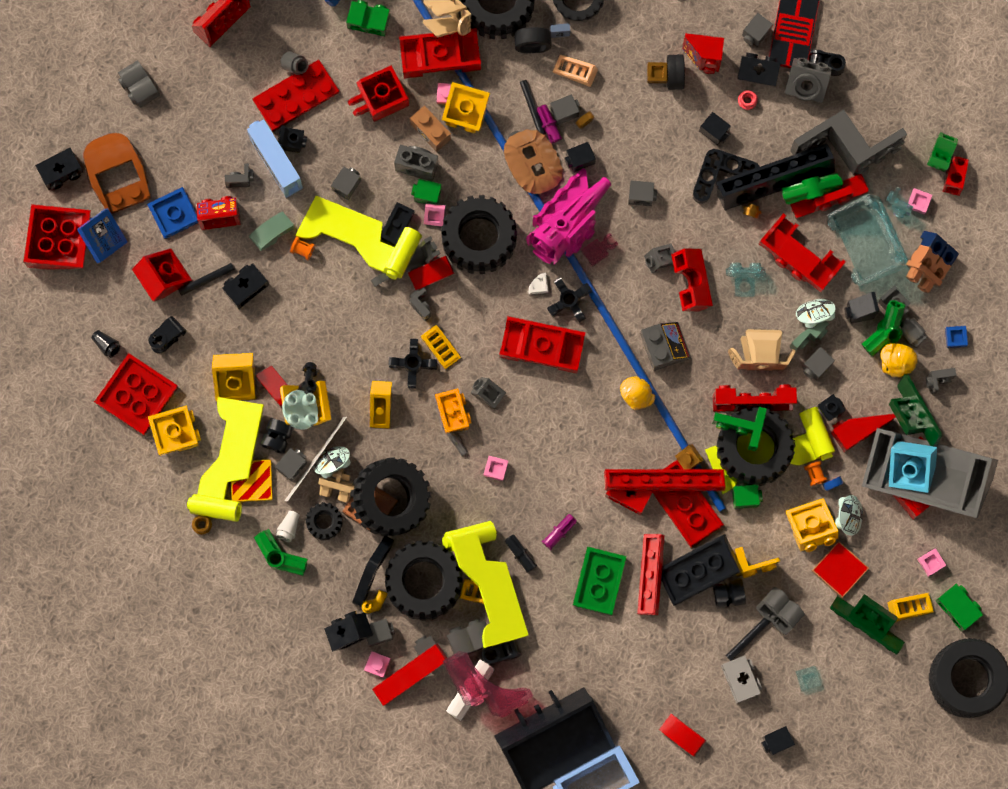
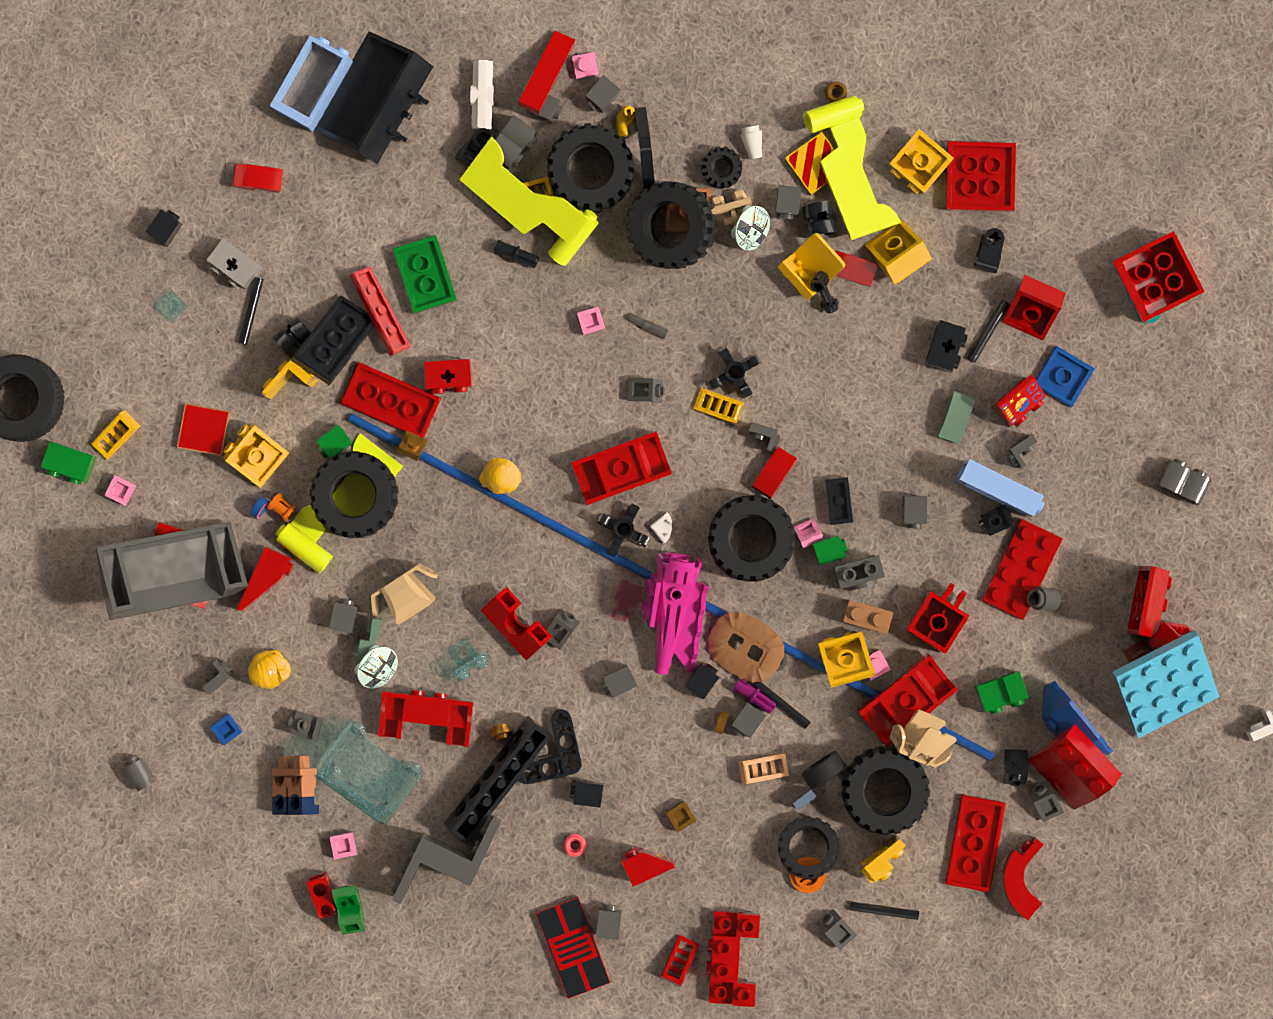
camera: 145 degrees right, 10 degrees up
black brick [35,148,83,190] -> none
blue tile [77,208,128,263] -> none
dark orange slope [83,133,152,214] -> none
black cone [91,330,121,358] -> none
green piece [254,529,308,576] -> none
light aqua dish [282,390,318,430] -> none
white sticker [285,417,347,501] -> none
orange bush [290,237,315,260] -> none
neon yellow door [295,196,422,280] -> none
black brick [324,611,373,652] -> none
yellow slope [370,381,392,429] -> none
dark grey hinge [371,236,441,287] -> none
light orange bracket [435,388,471,434] -> none
clear pink arch [442,651,533,718] -> none
magenta axle [542,514,577,550] -> none
red tile [604,469,726,491] -> none
dark grey slope [640,322,691,371] -> none
black tyre [667,54,685,90] -> none
green bracket [712,407,767,451] -> none
red piece [713,384,797,412] -> none
black brick [737,52,781,86] -> none
dark grey brick [756,587,805,635] -> none
green piece [782,174,843,204] -> none
dark grey brick [785,58,832,103] -> none
red bracket [790,174,869,219] -> none
black piece [810,50,846,76] -> none
black bracket [818,394,845,421] -> none
dark green bracket [830,594,905,655] -> none
light aqua dish [836,495,863,536] -> none
slope [844,292,879,324] -> none
green piece [861,300,906,357] -> none
clear light blue bracket [886,187,914,218] -> none
dark green bracket [889,374,942,447] -> none
medium azure slope [889,441,937,493] -> none
dark grey brick [900,317,928,347] -> none

